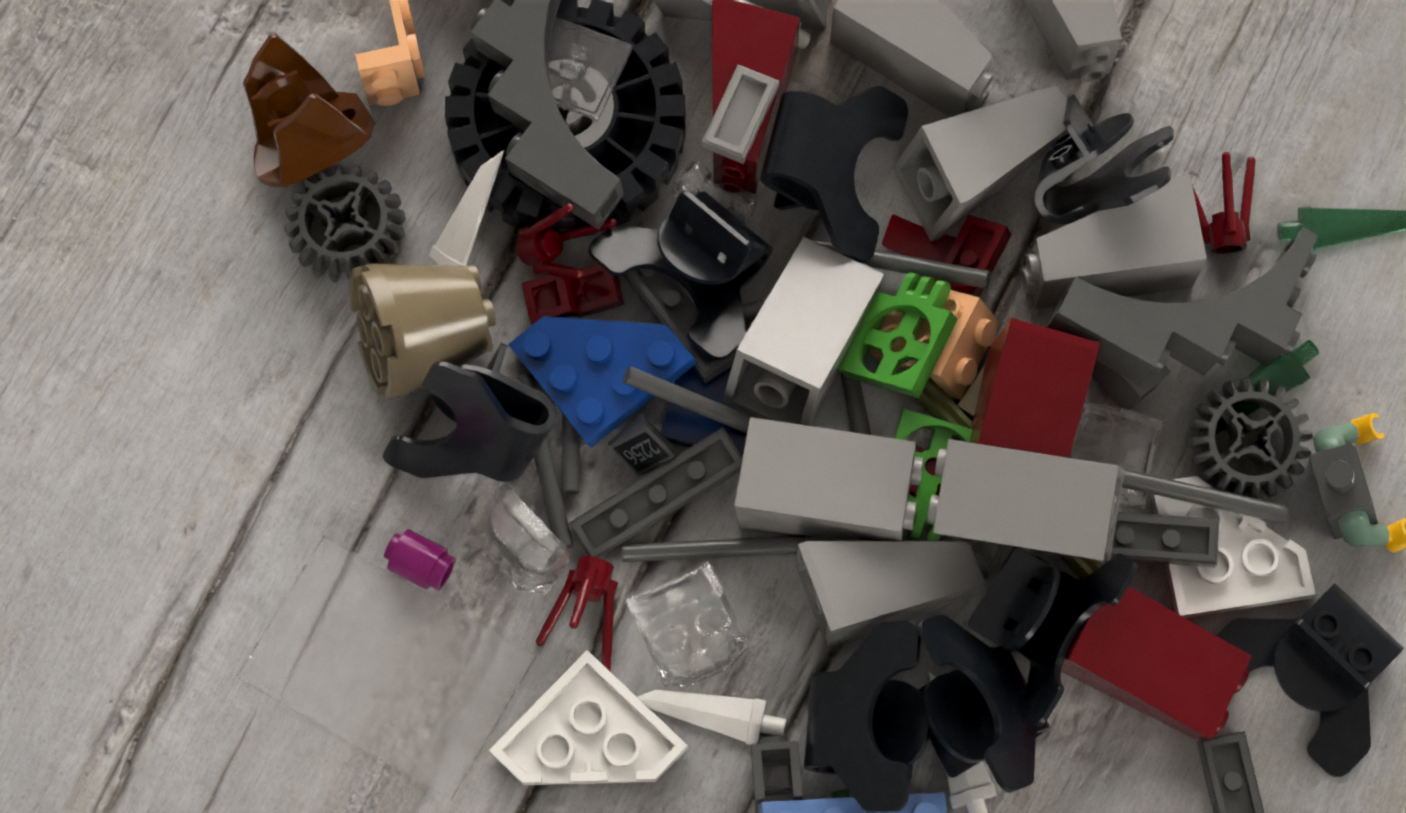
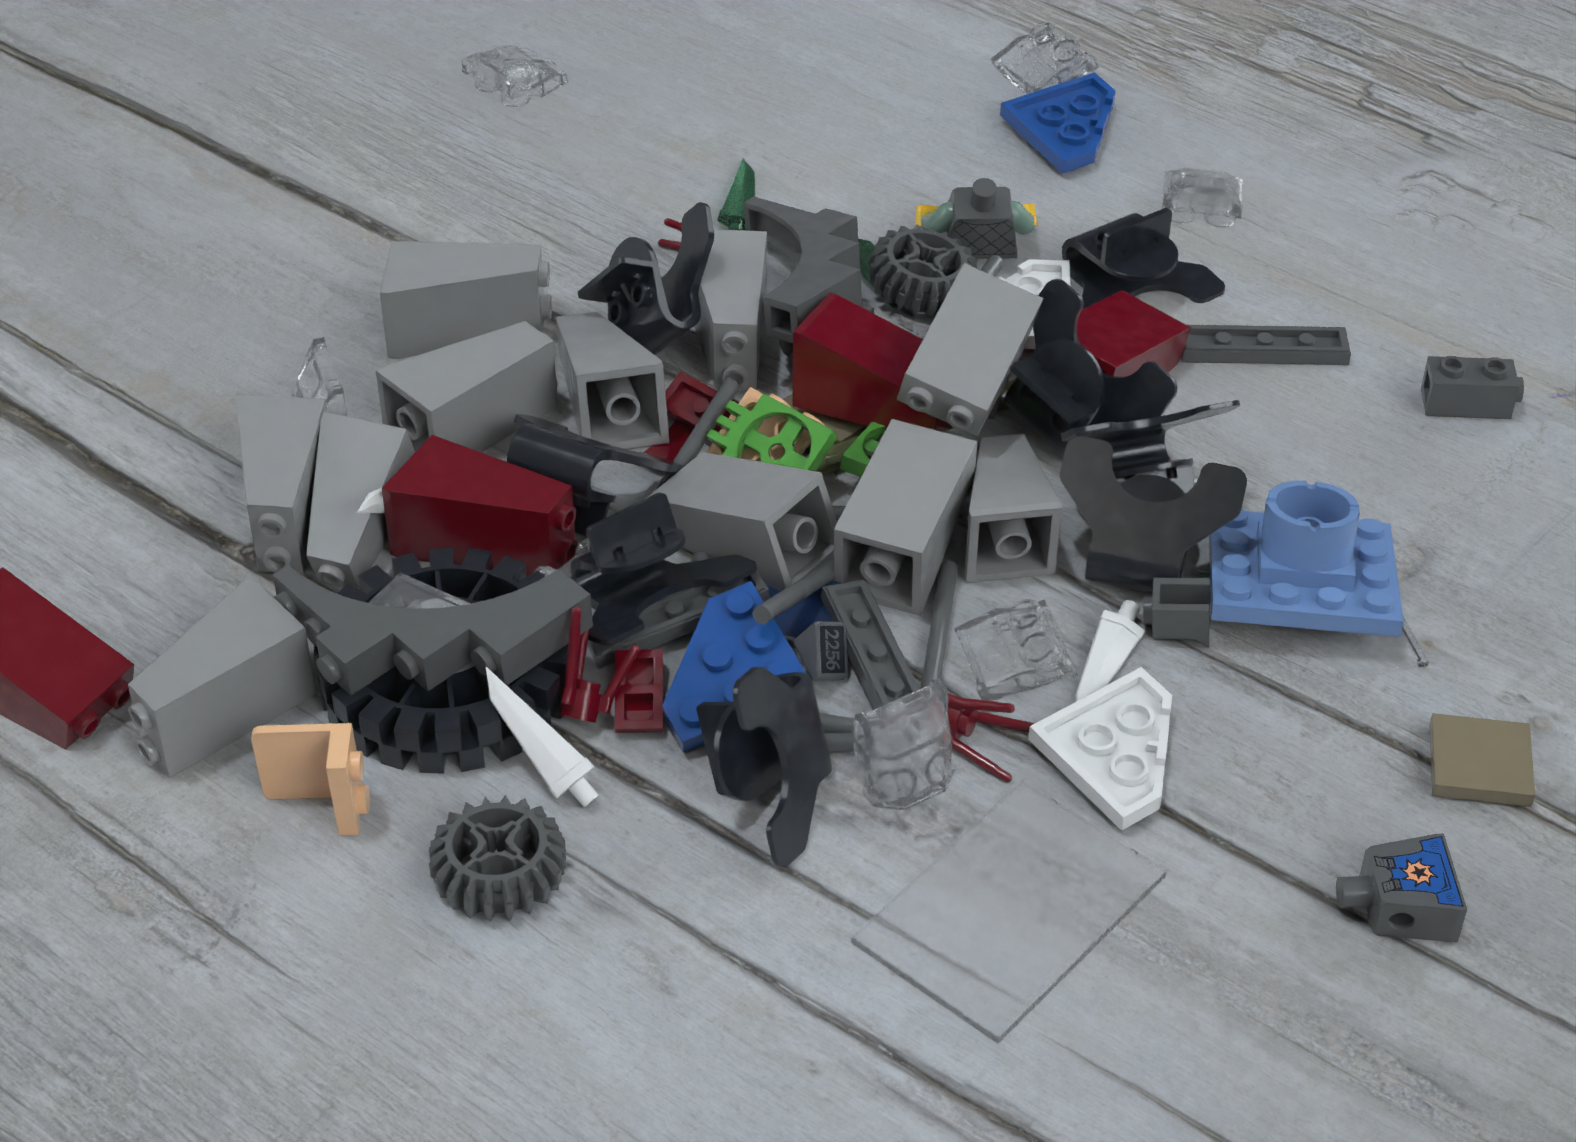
camera: 80 degrees left, 30 degrees down
reddish brown piece [243,33,376,187] -> none
dark tan cone [349,263,496,401] -> none
magenta brick [384,529,456,591] -> none
light grey tile [702,64,779,164] -> none

